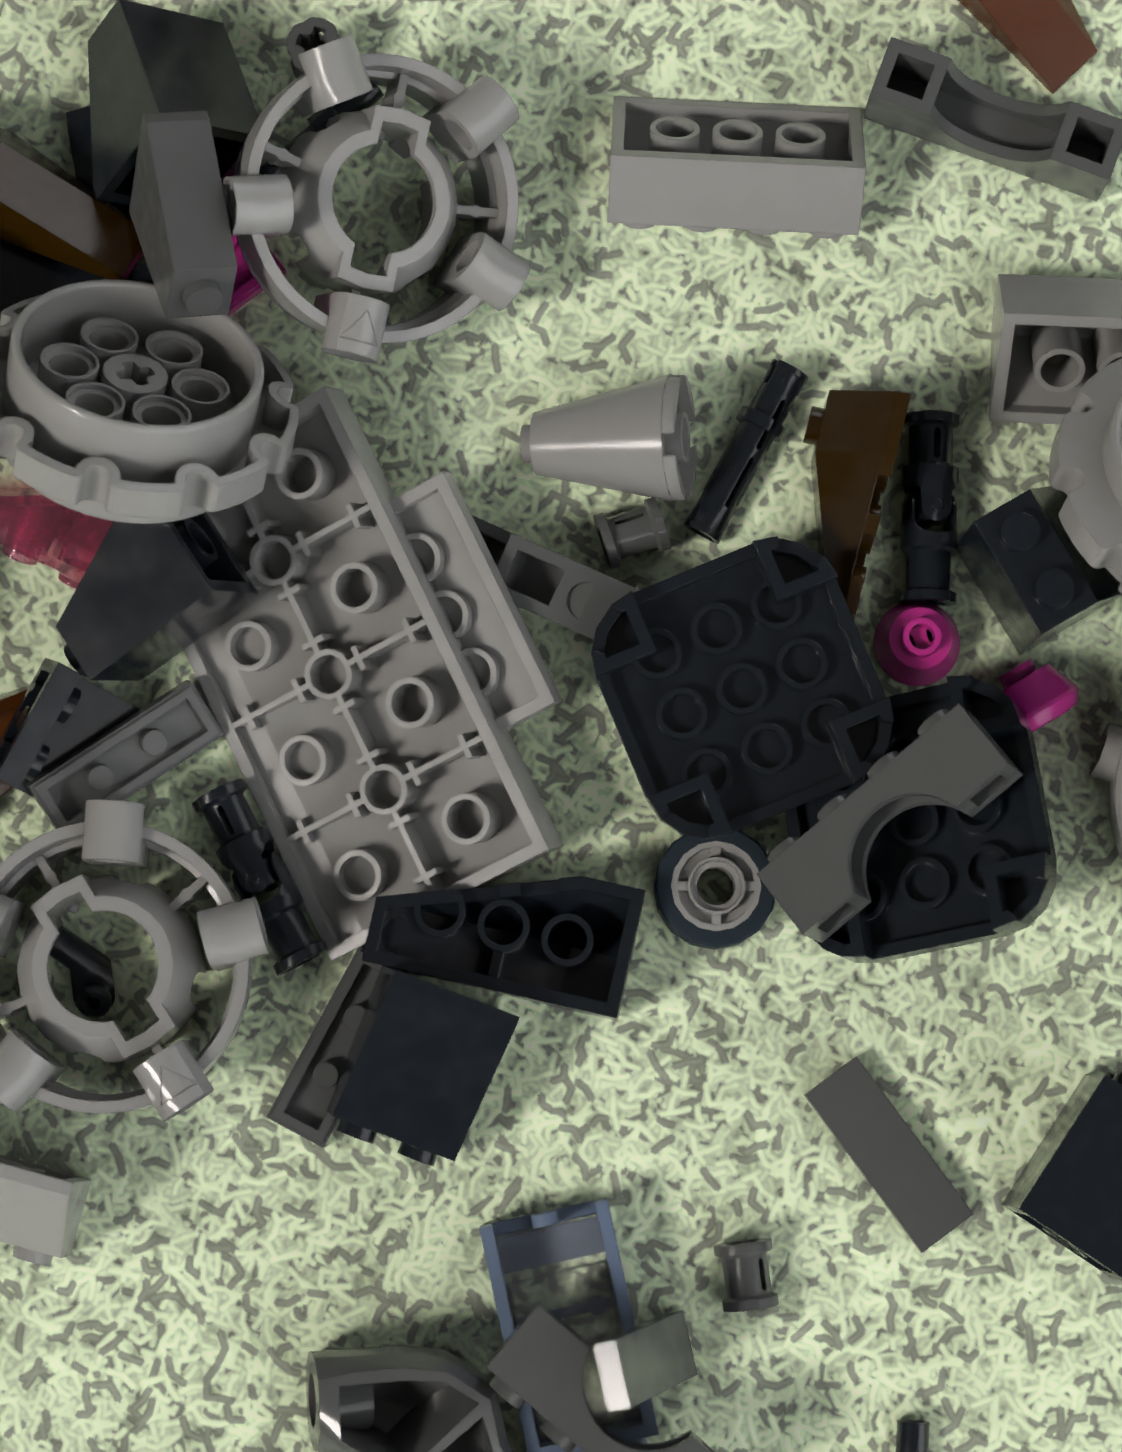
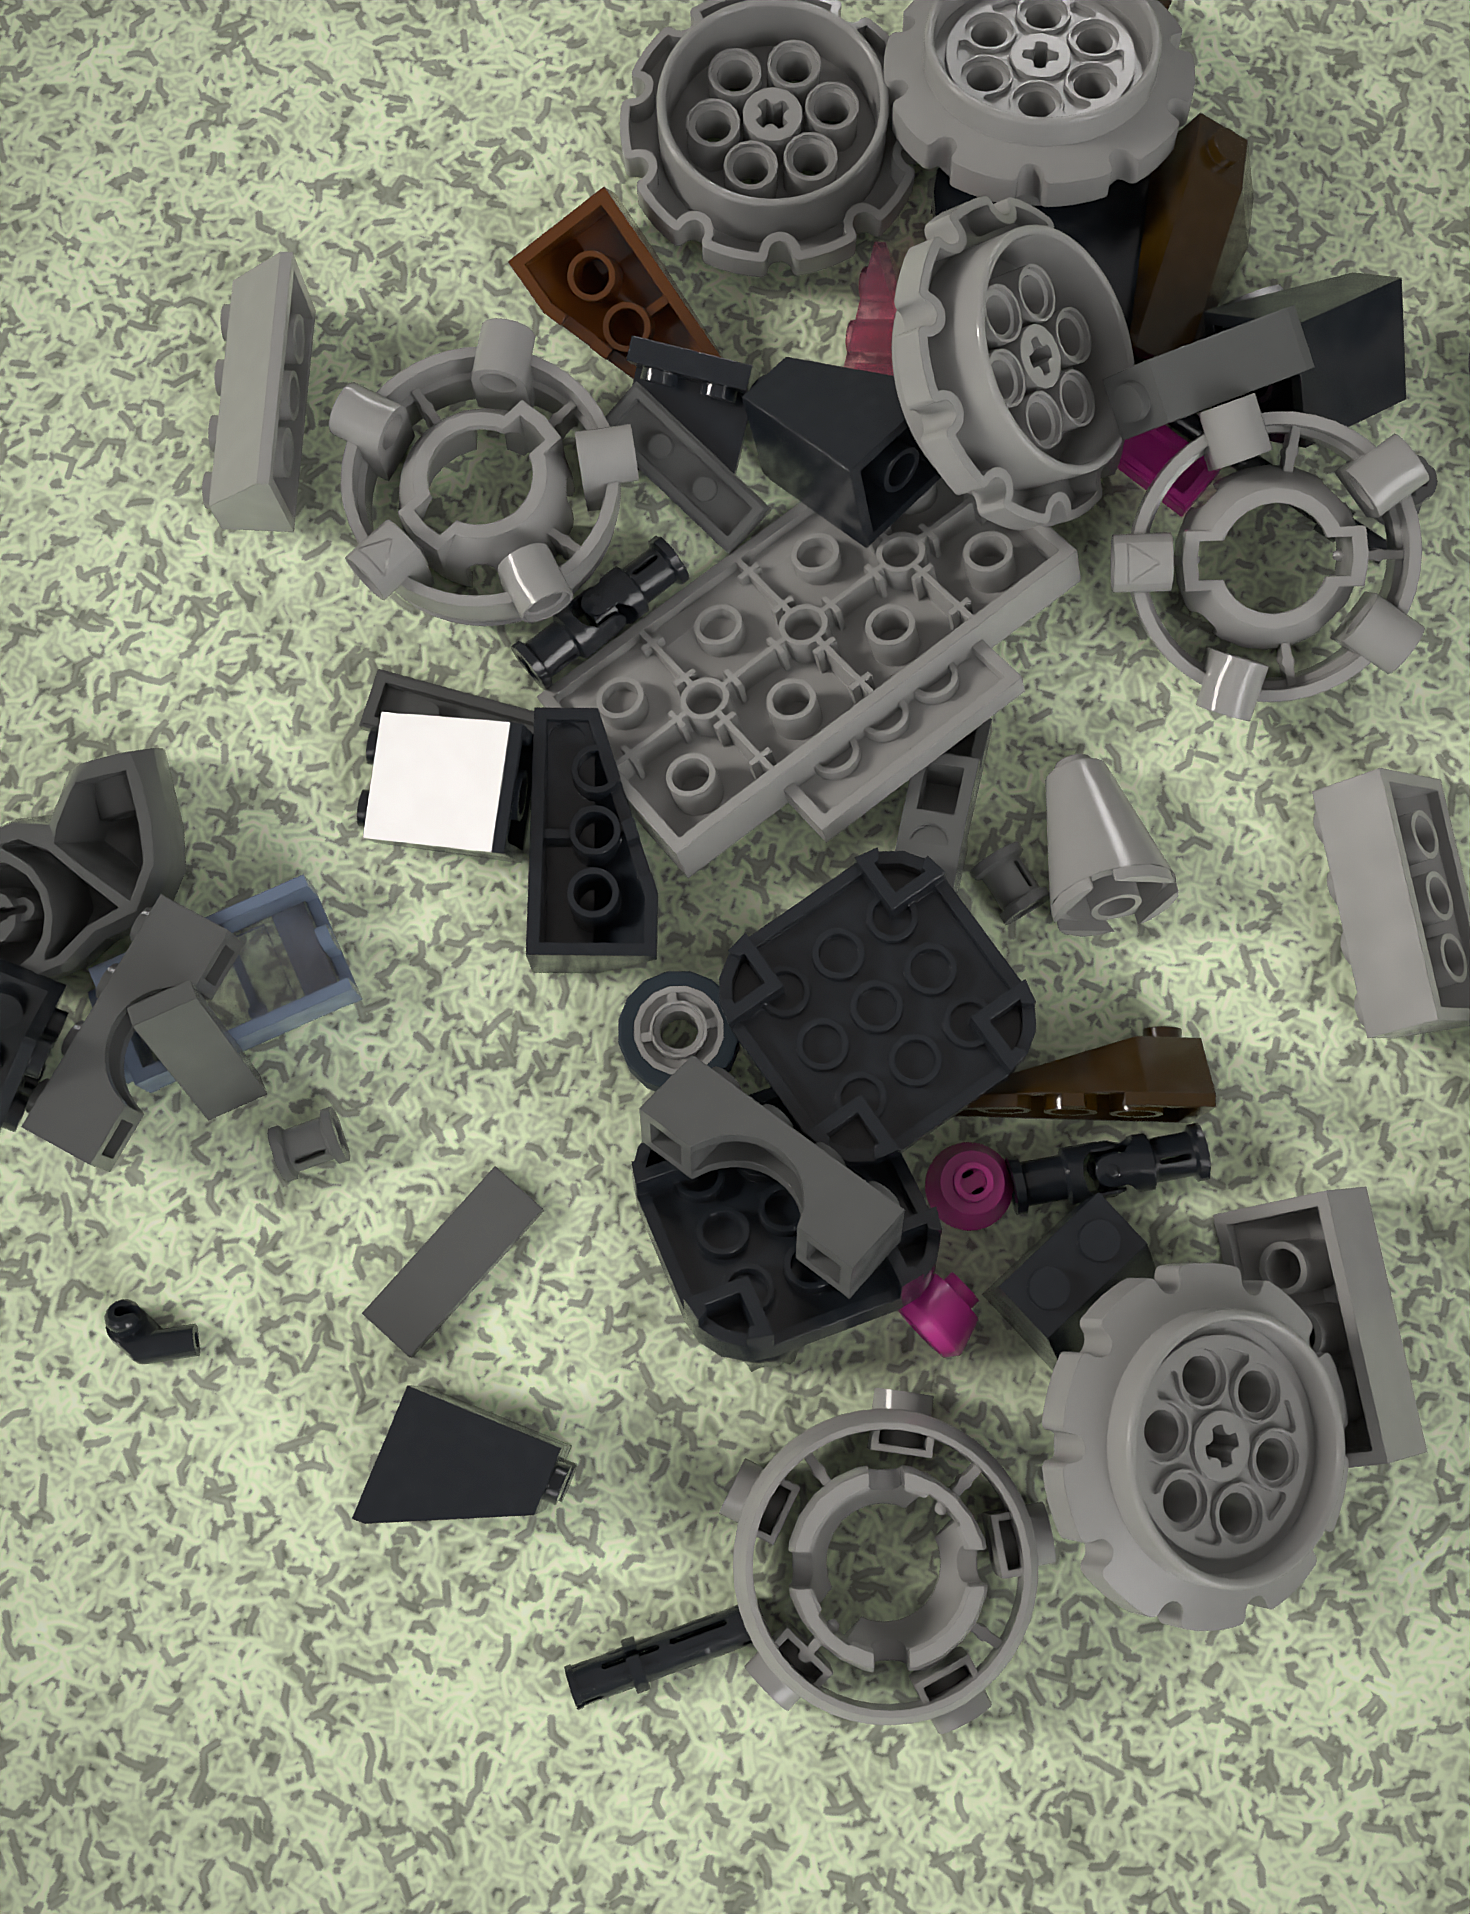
camera: 80 degrees right, 5 degrees down
black arm [50,925,115,1018] -> none
black pin [683,359,808,544] -> none

